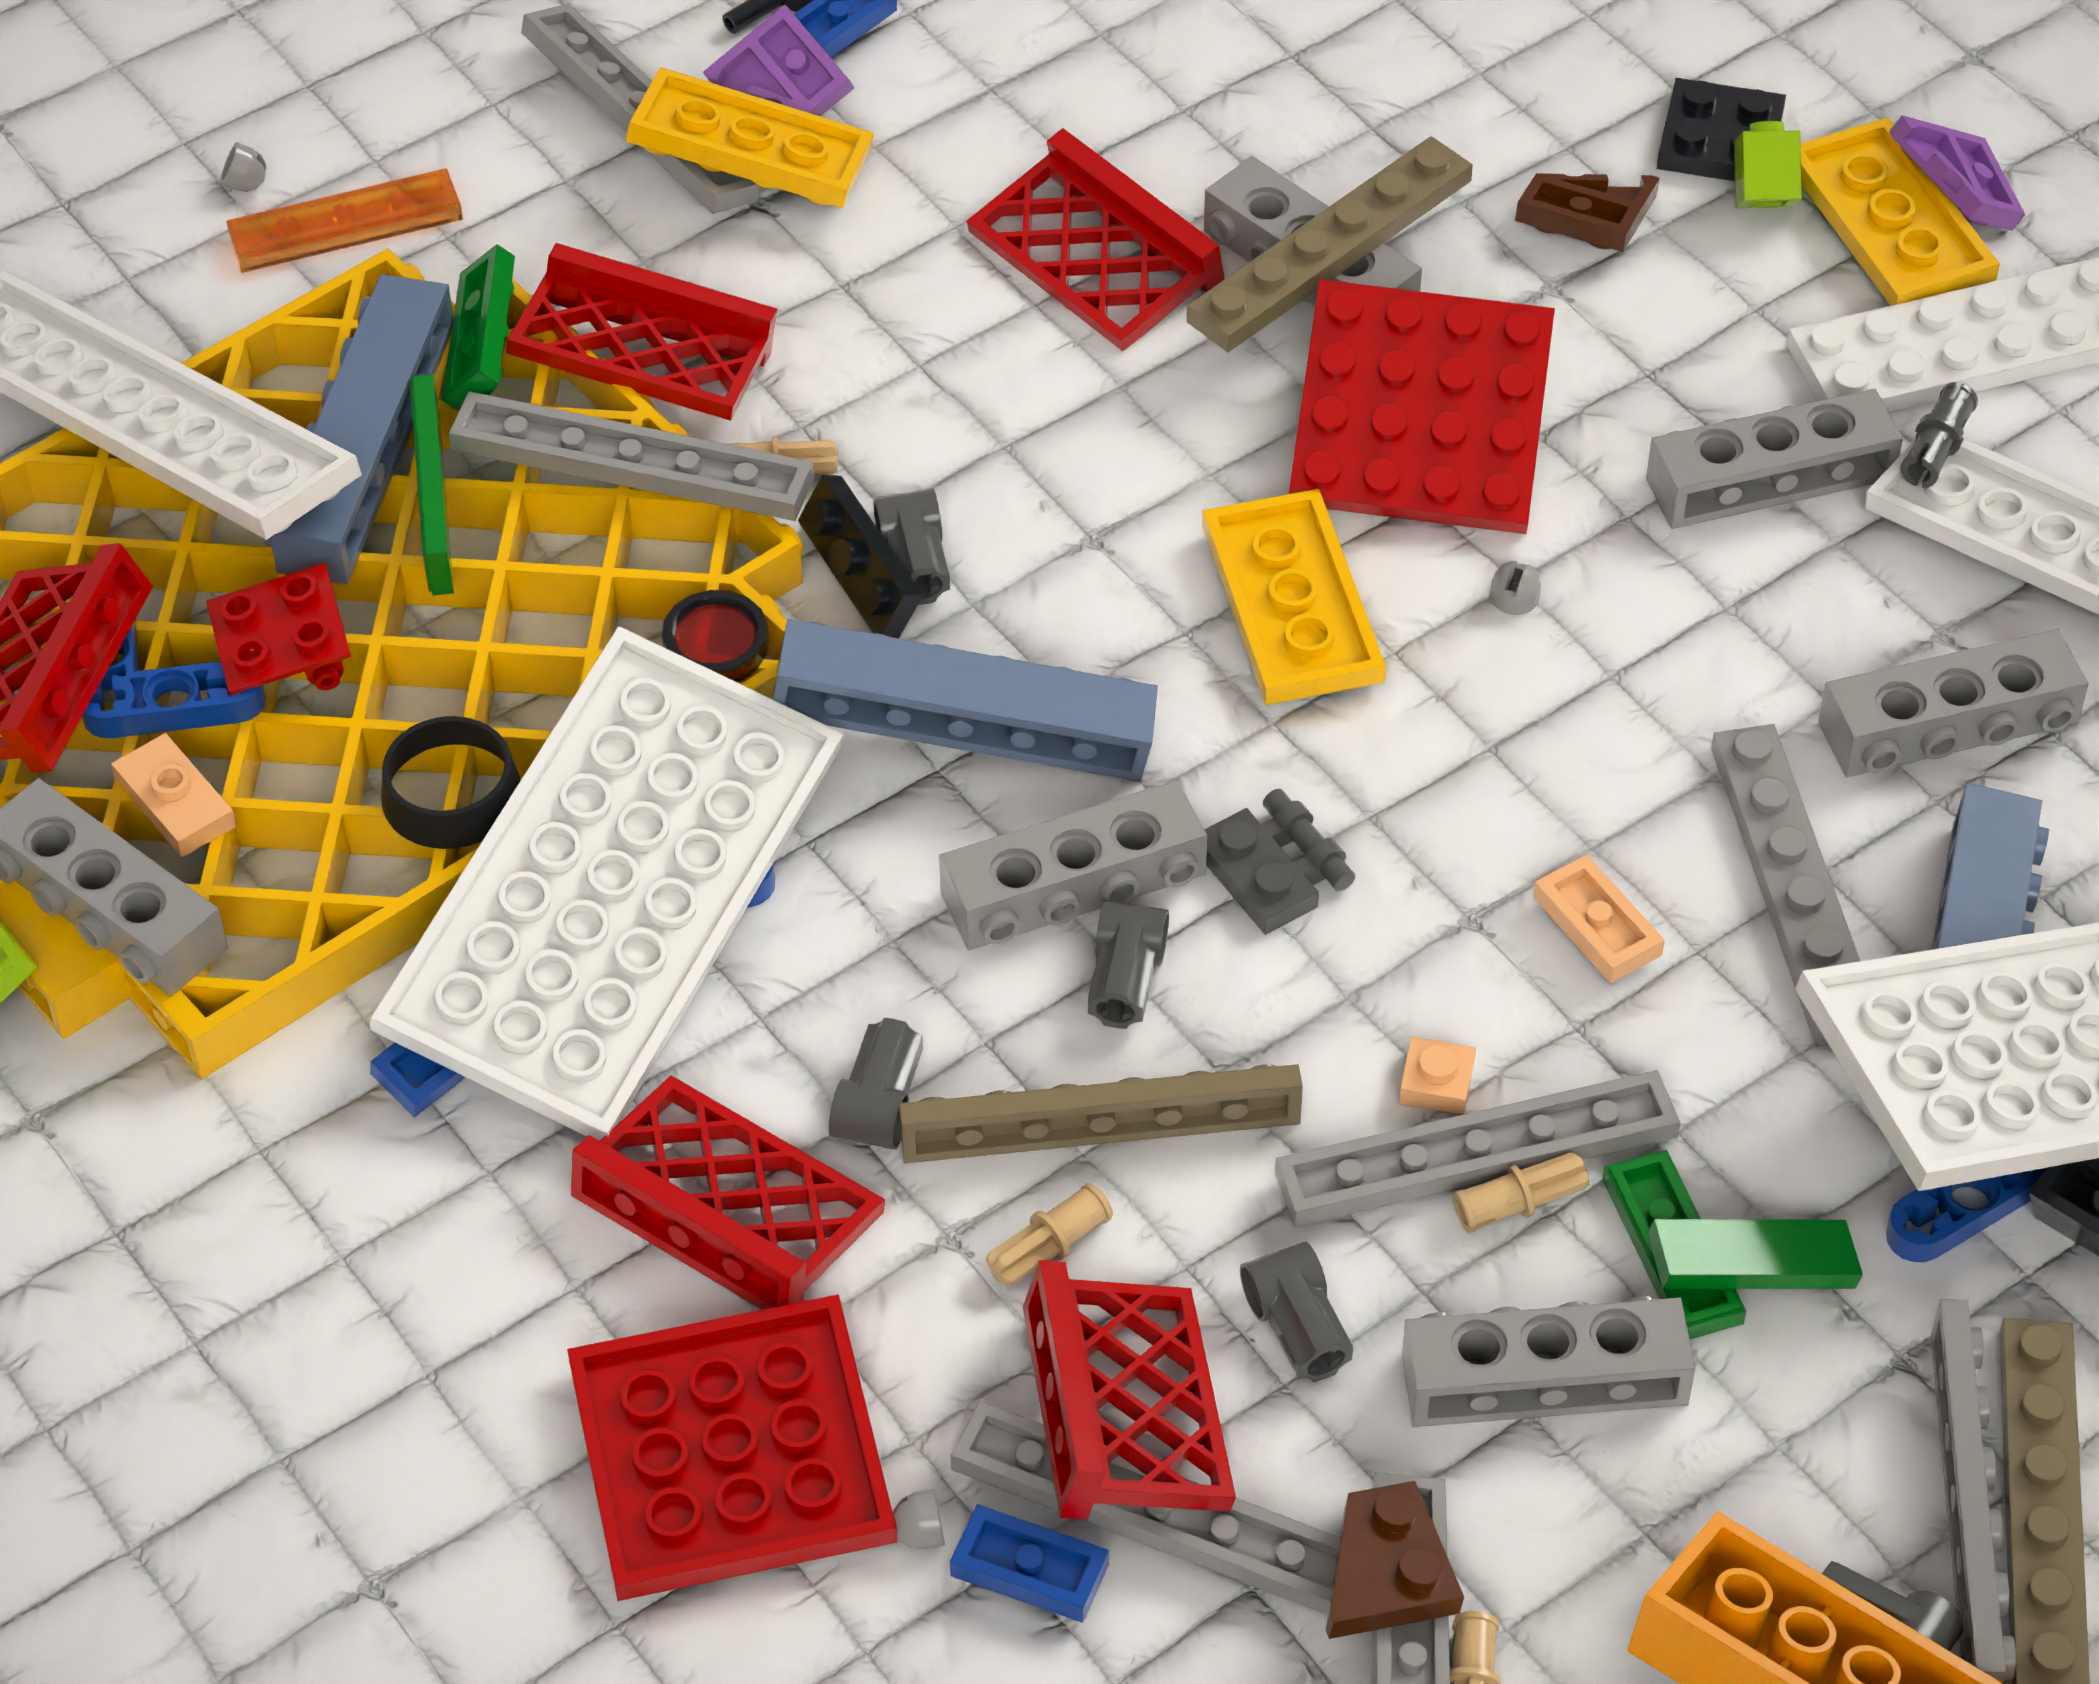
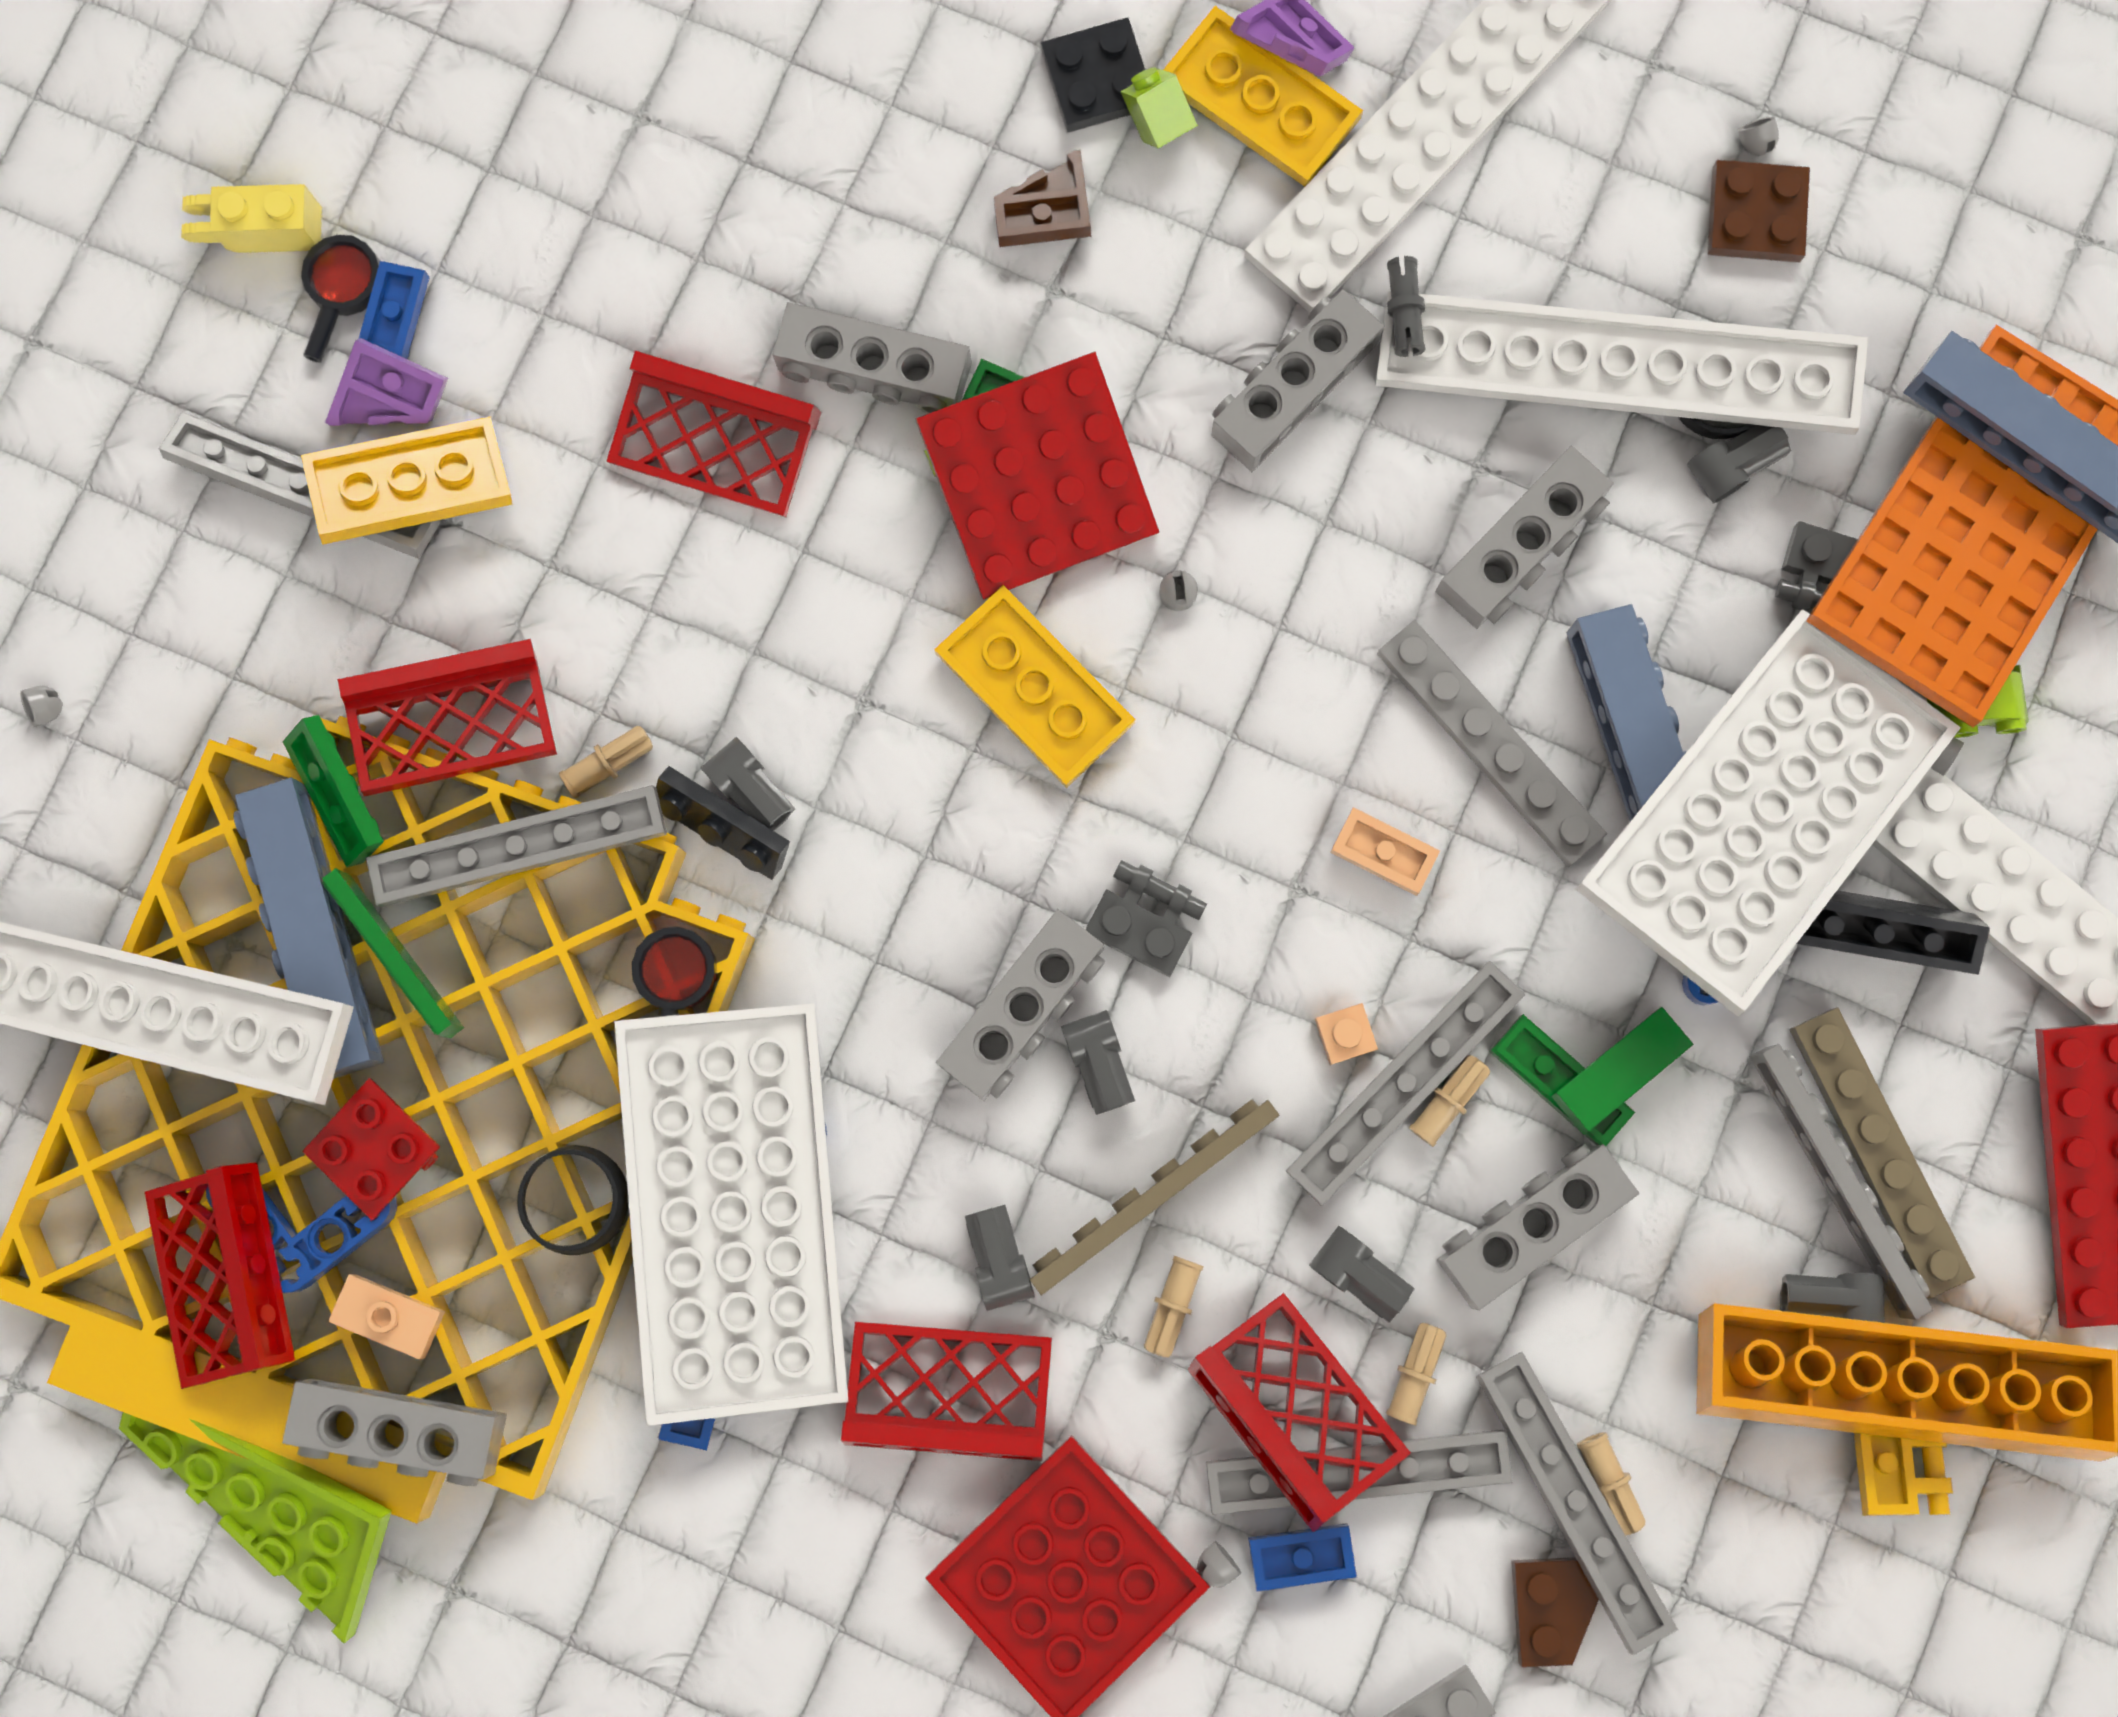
camera: 25 degrees left, 30 degrees up
clear orange tile [226,168,463,273] -> none
sand blue brick [773,618,1158,782] -> none
dark tan plate [1187,136,1473,353] -> none
reddish brown wing [1325,1481,1464,1639] -> none
none -> tan axle [1386,1323,1447,1426]

